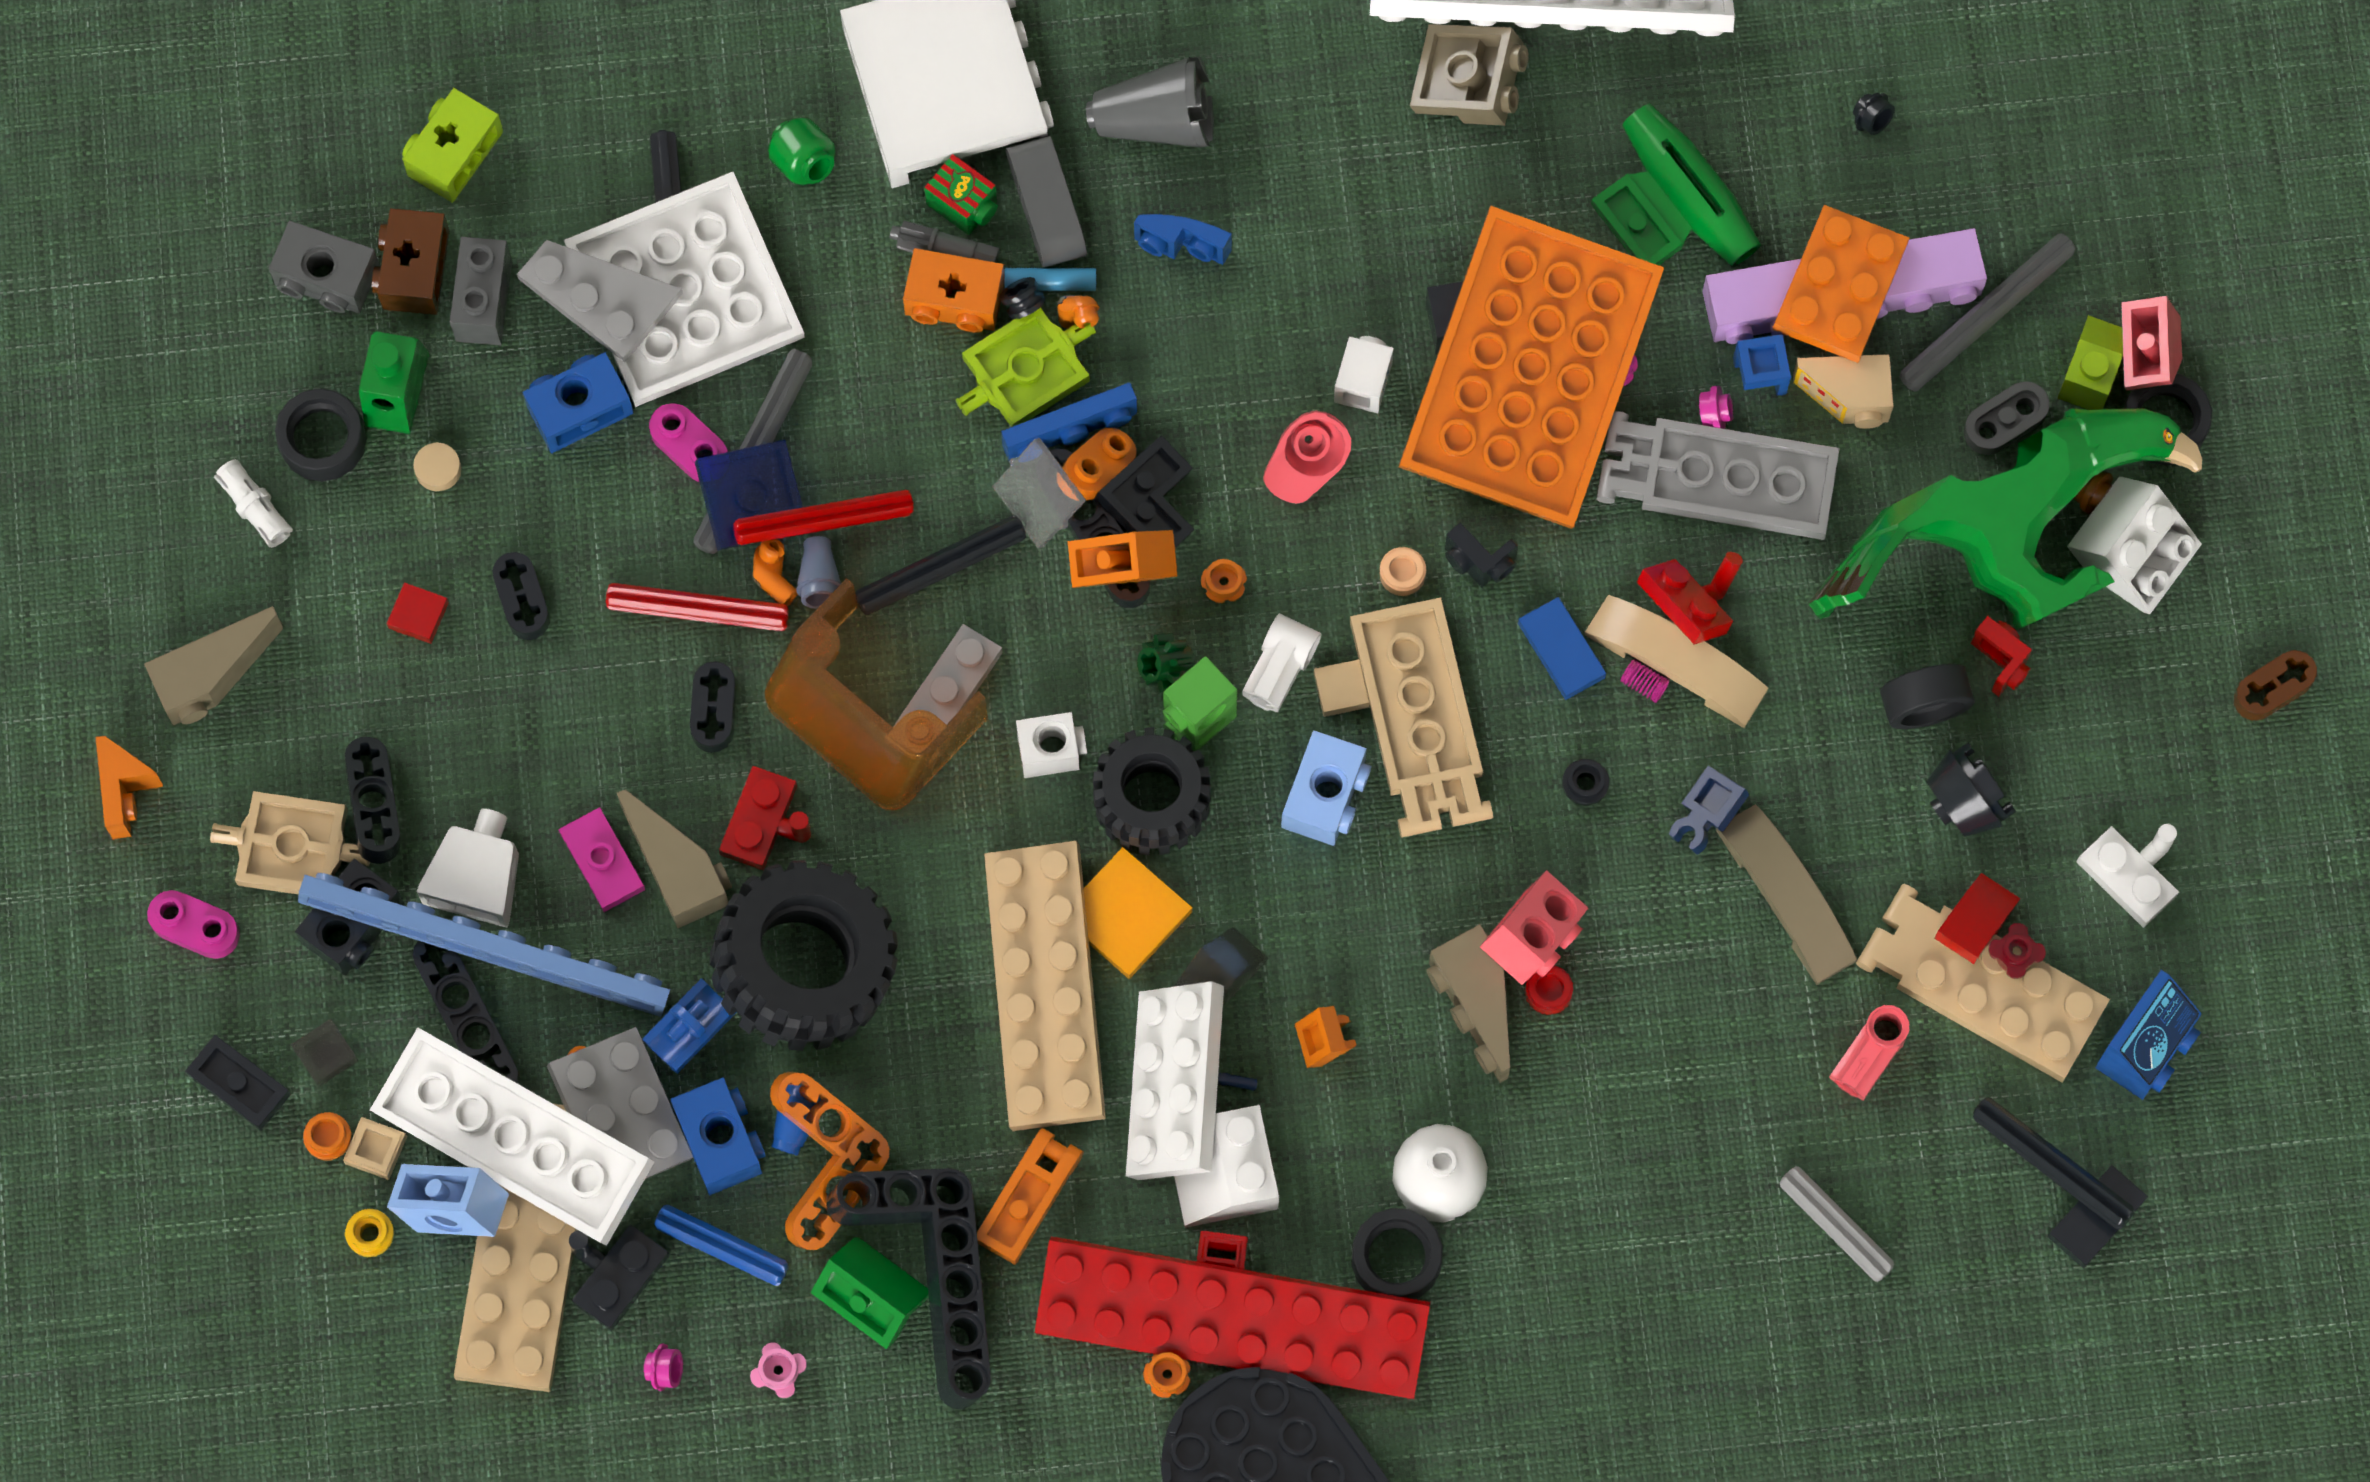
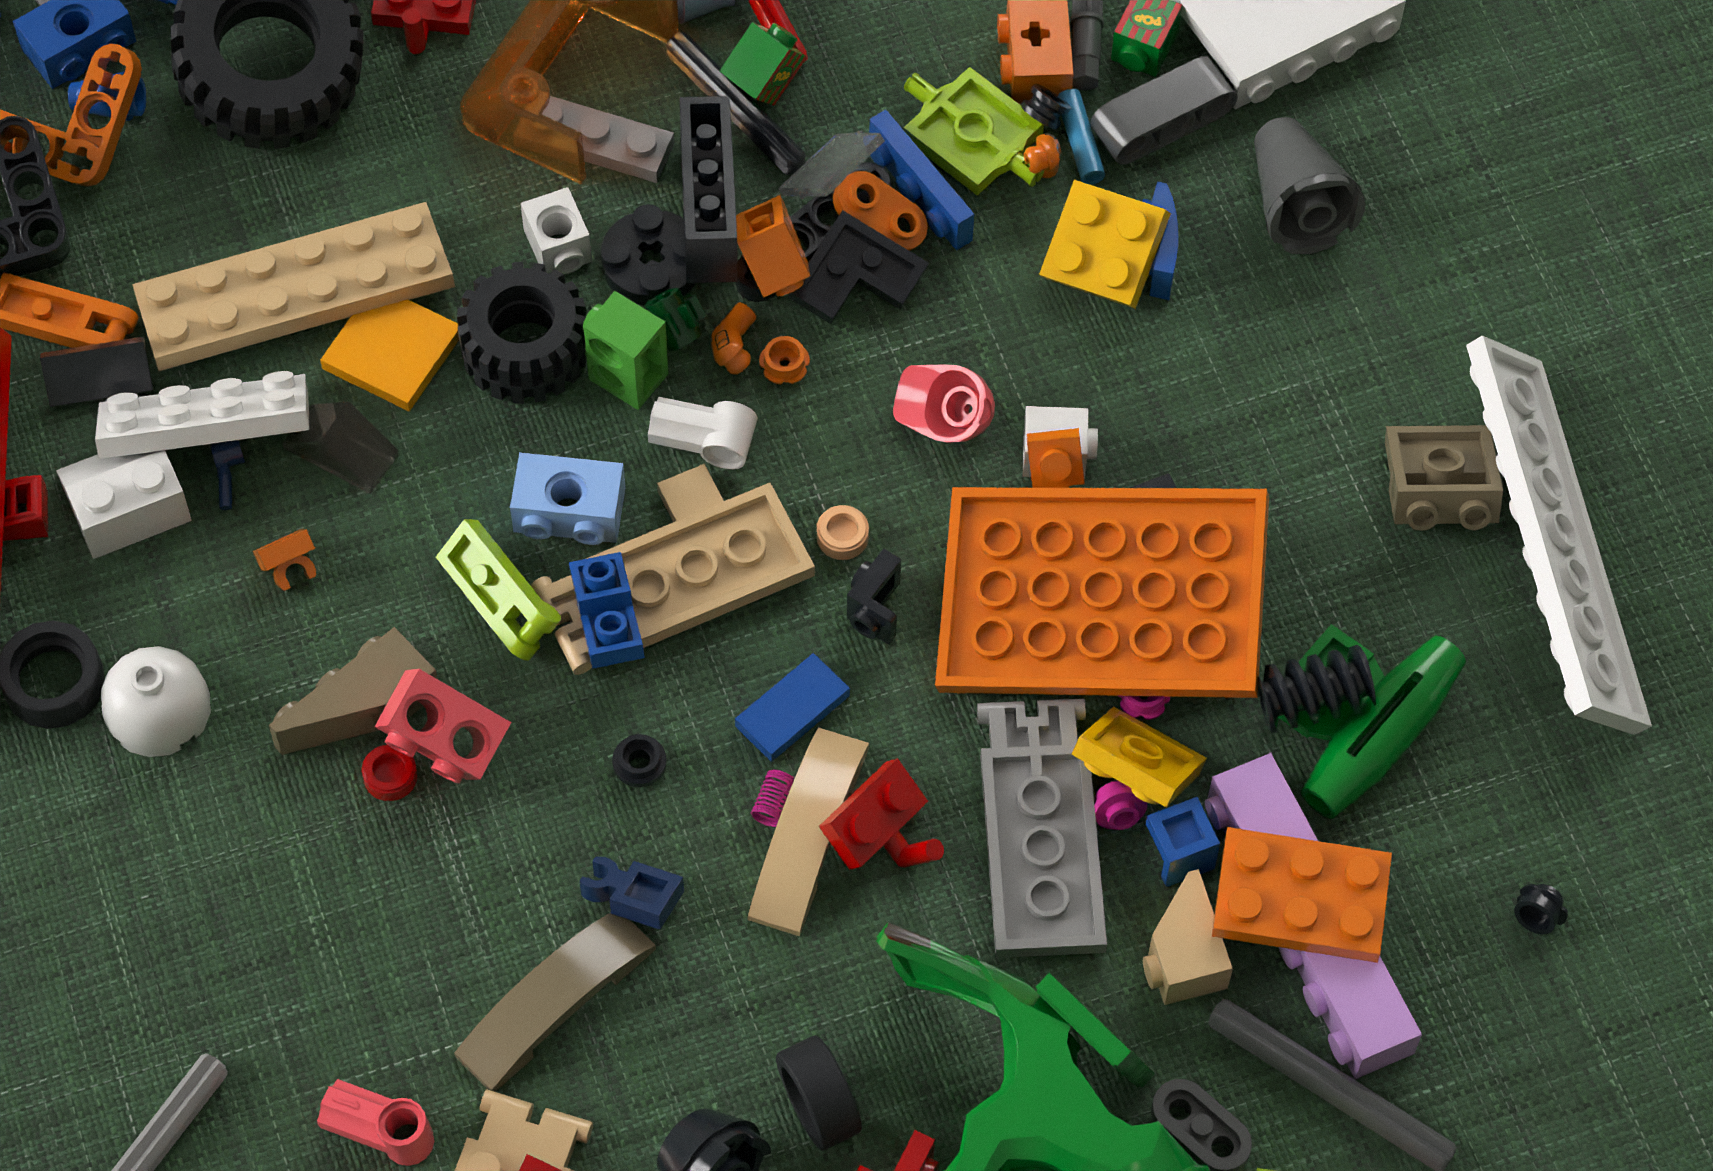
camera: 75 degrees right, 10 degrees down
none -> black tile [40,337,153,407]
none -> lime plate [436,519,561,661]
none -> blue slope [569,552,645,669]
none -> black plate [600,204,696,305]
none -> black brick [679,96,738,283]
none -> orange arm [710,302,756,375]
none -> green brick [719,22,807,106]
none -> orange plate [1027,428,1085,488]
none -> green tile [1036,973,1155,1088]
none -> yellow plate [1039,180,1171,309]
none -> yellow plate [1071,707,1207,807]
none -> black piece [1258,645,1376,733]

